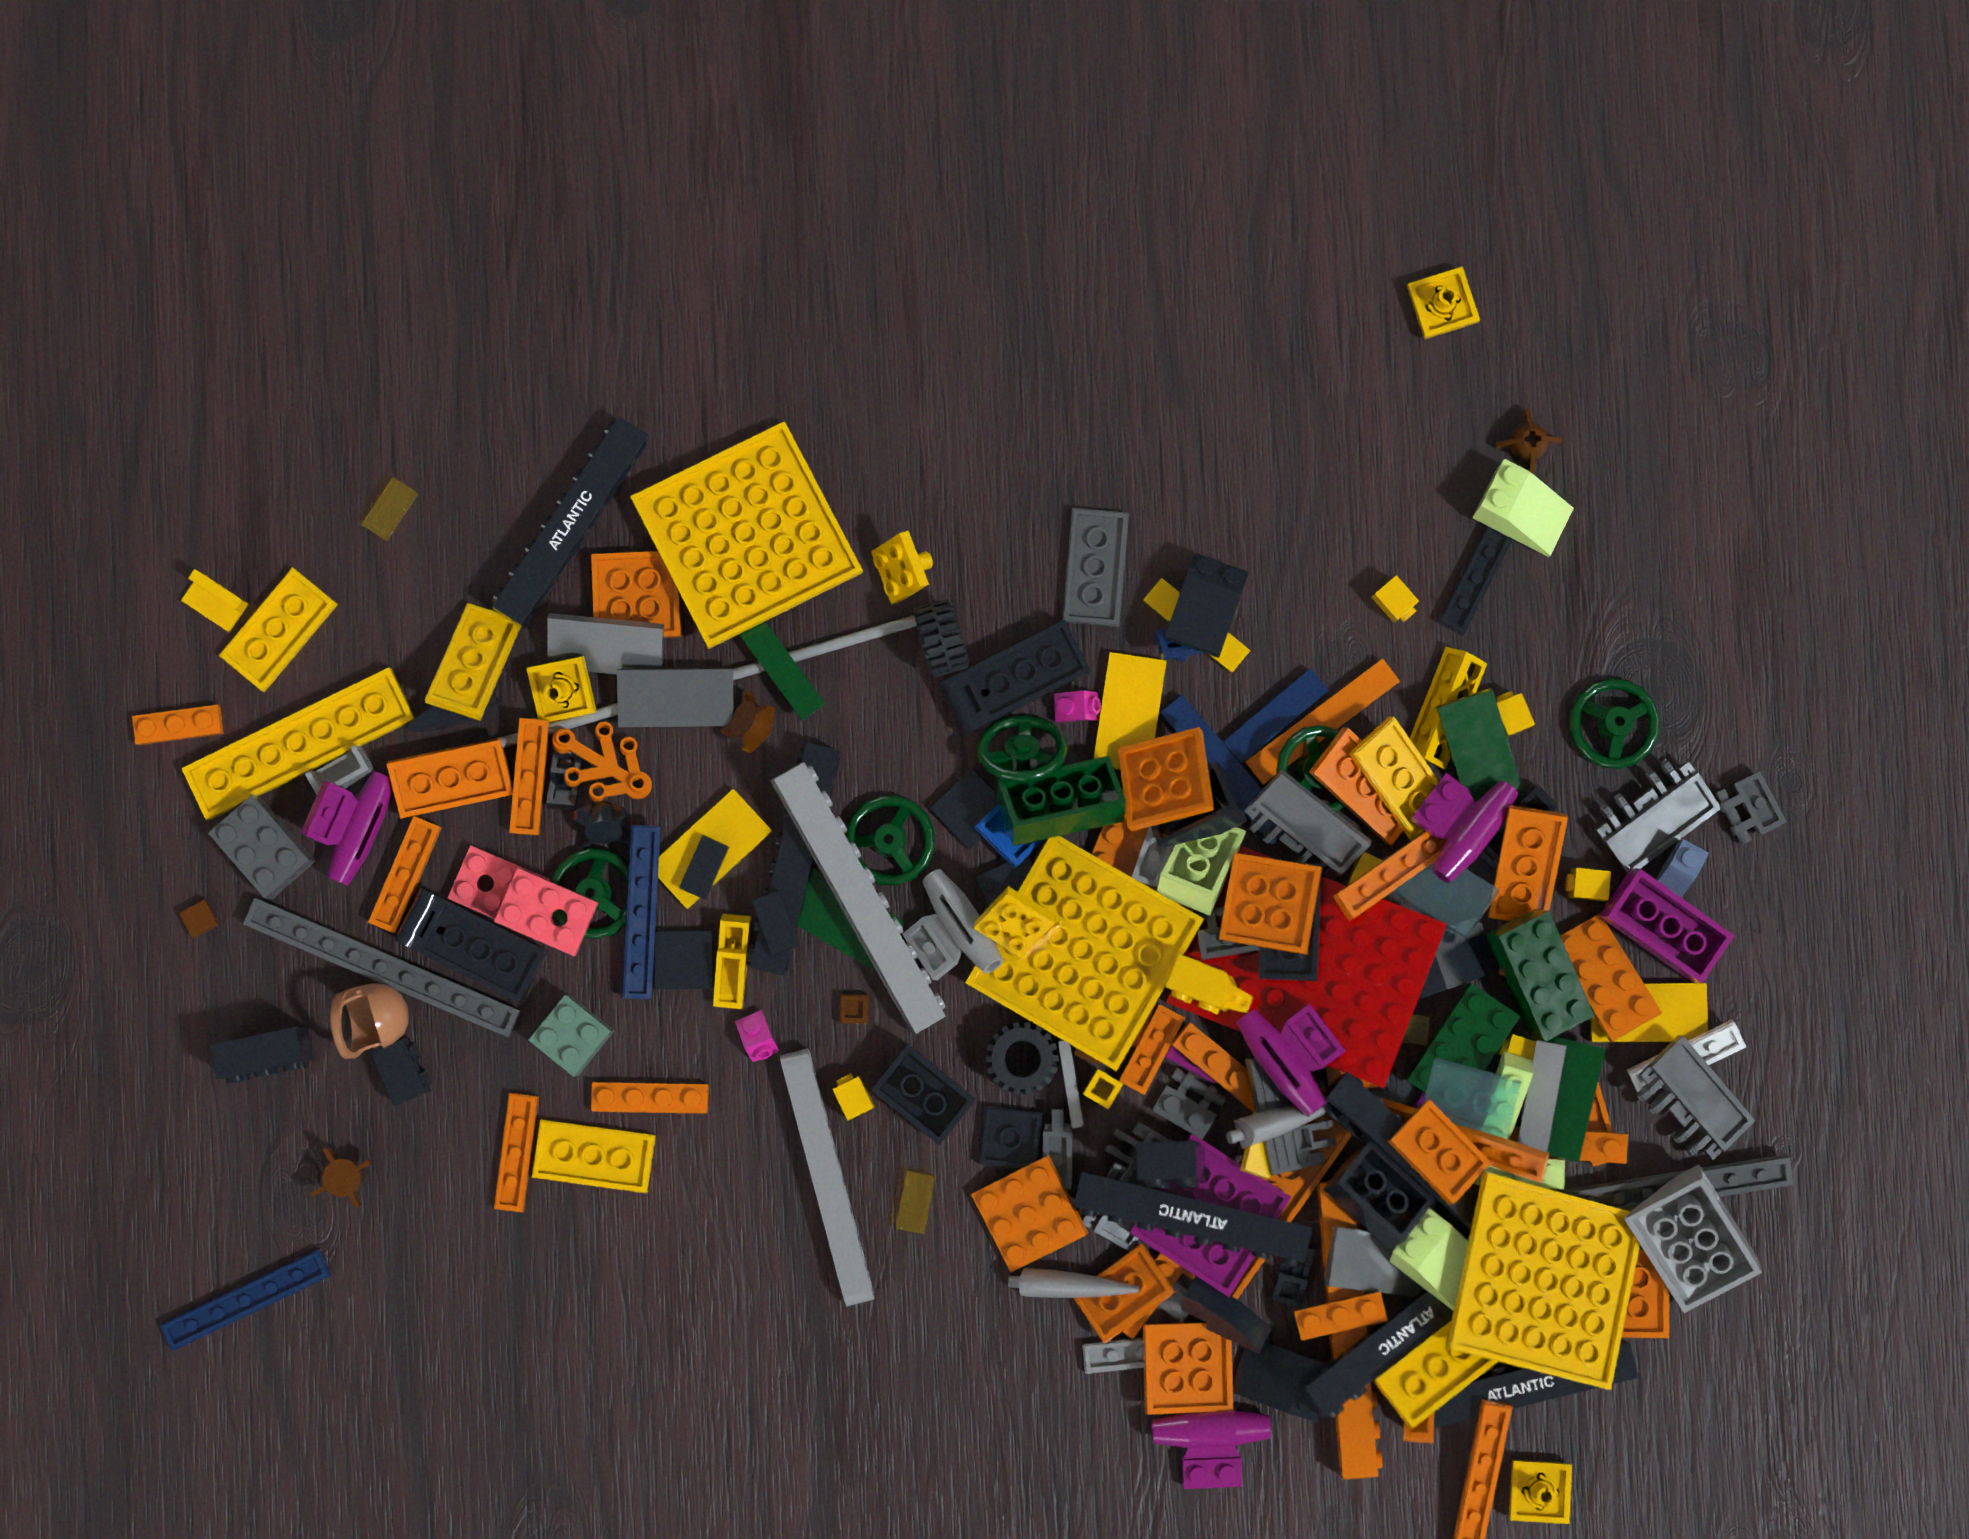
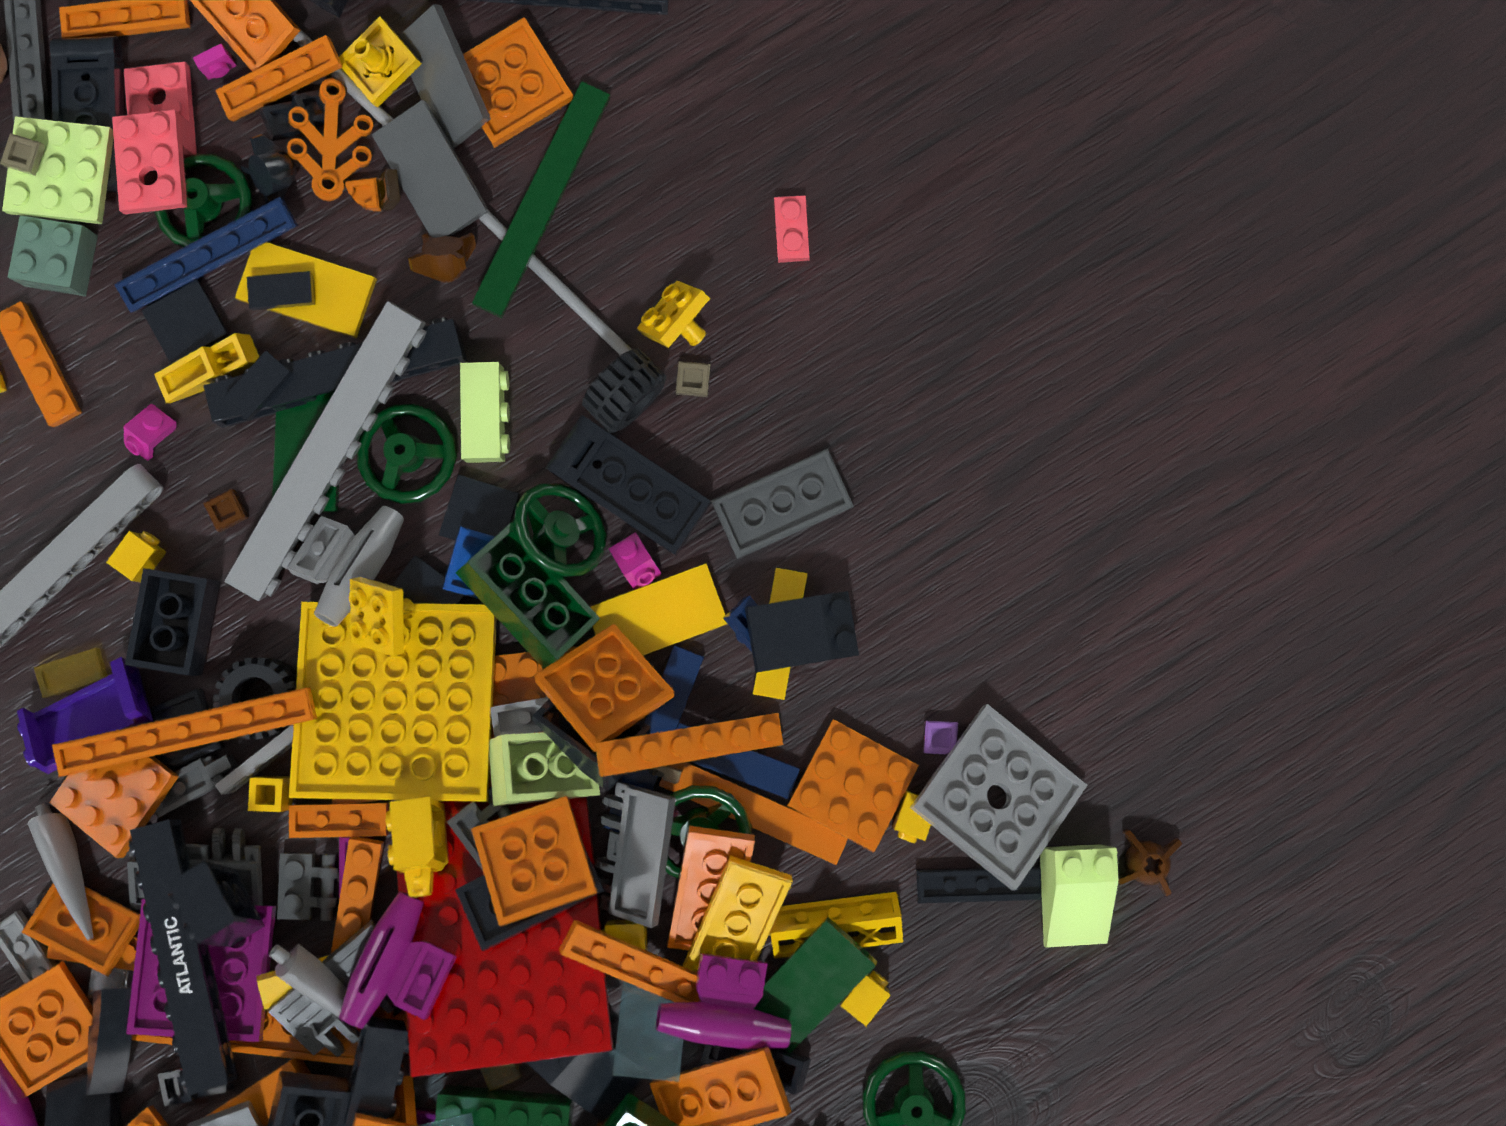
camera: 65 degrees right, 0 degrees up
yellow plate [630,421,863,649] -> none
yellow plate [1407,266,1480,340] -> none
none -> dark tan tile [0,133,45,176]
none -> yellowish green plate [2,117,114,224]
none -> dark purple panel [17,657,153,774]
none -> orange tile [52,687,317,777]
none -> dark pink plate [193,44,237,80]
none -> orange tile [345,177,382,211]
none -> dark brown tile [377,169,401,210]
none -> yellowish green brick [460,362,510,463]
none -> orange plate [595,713,783,777]
none -> dark tan tile [649,765,683,784]
none -> dark tan tile [676,361,711,397]
none -> coral plate [774,196,810,263]
none -> orange plate [787,719,919,852]
none -> light grey piece [910,704,1087,890]
none -> medium lavender tile [923,721,958,754]

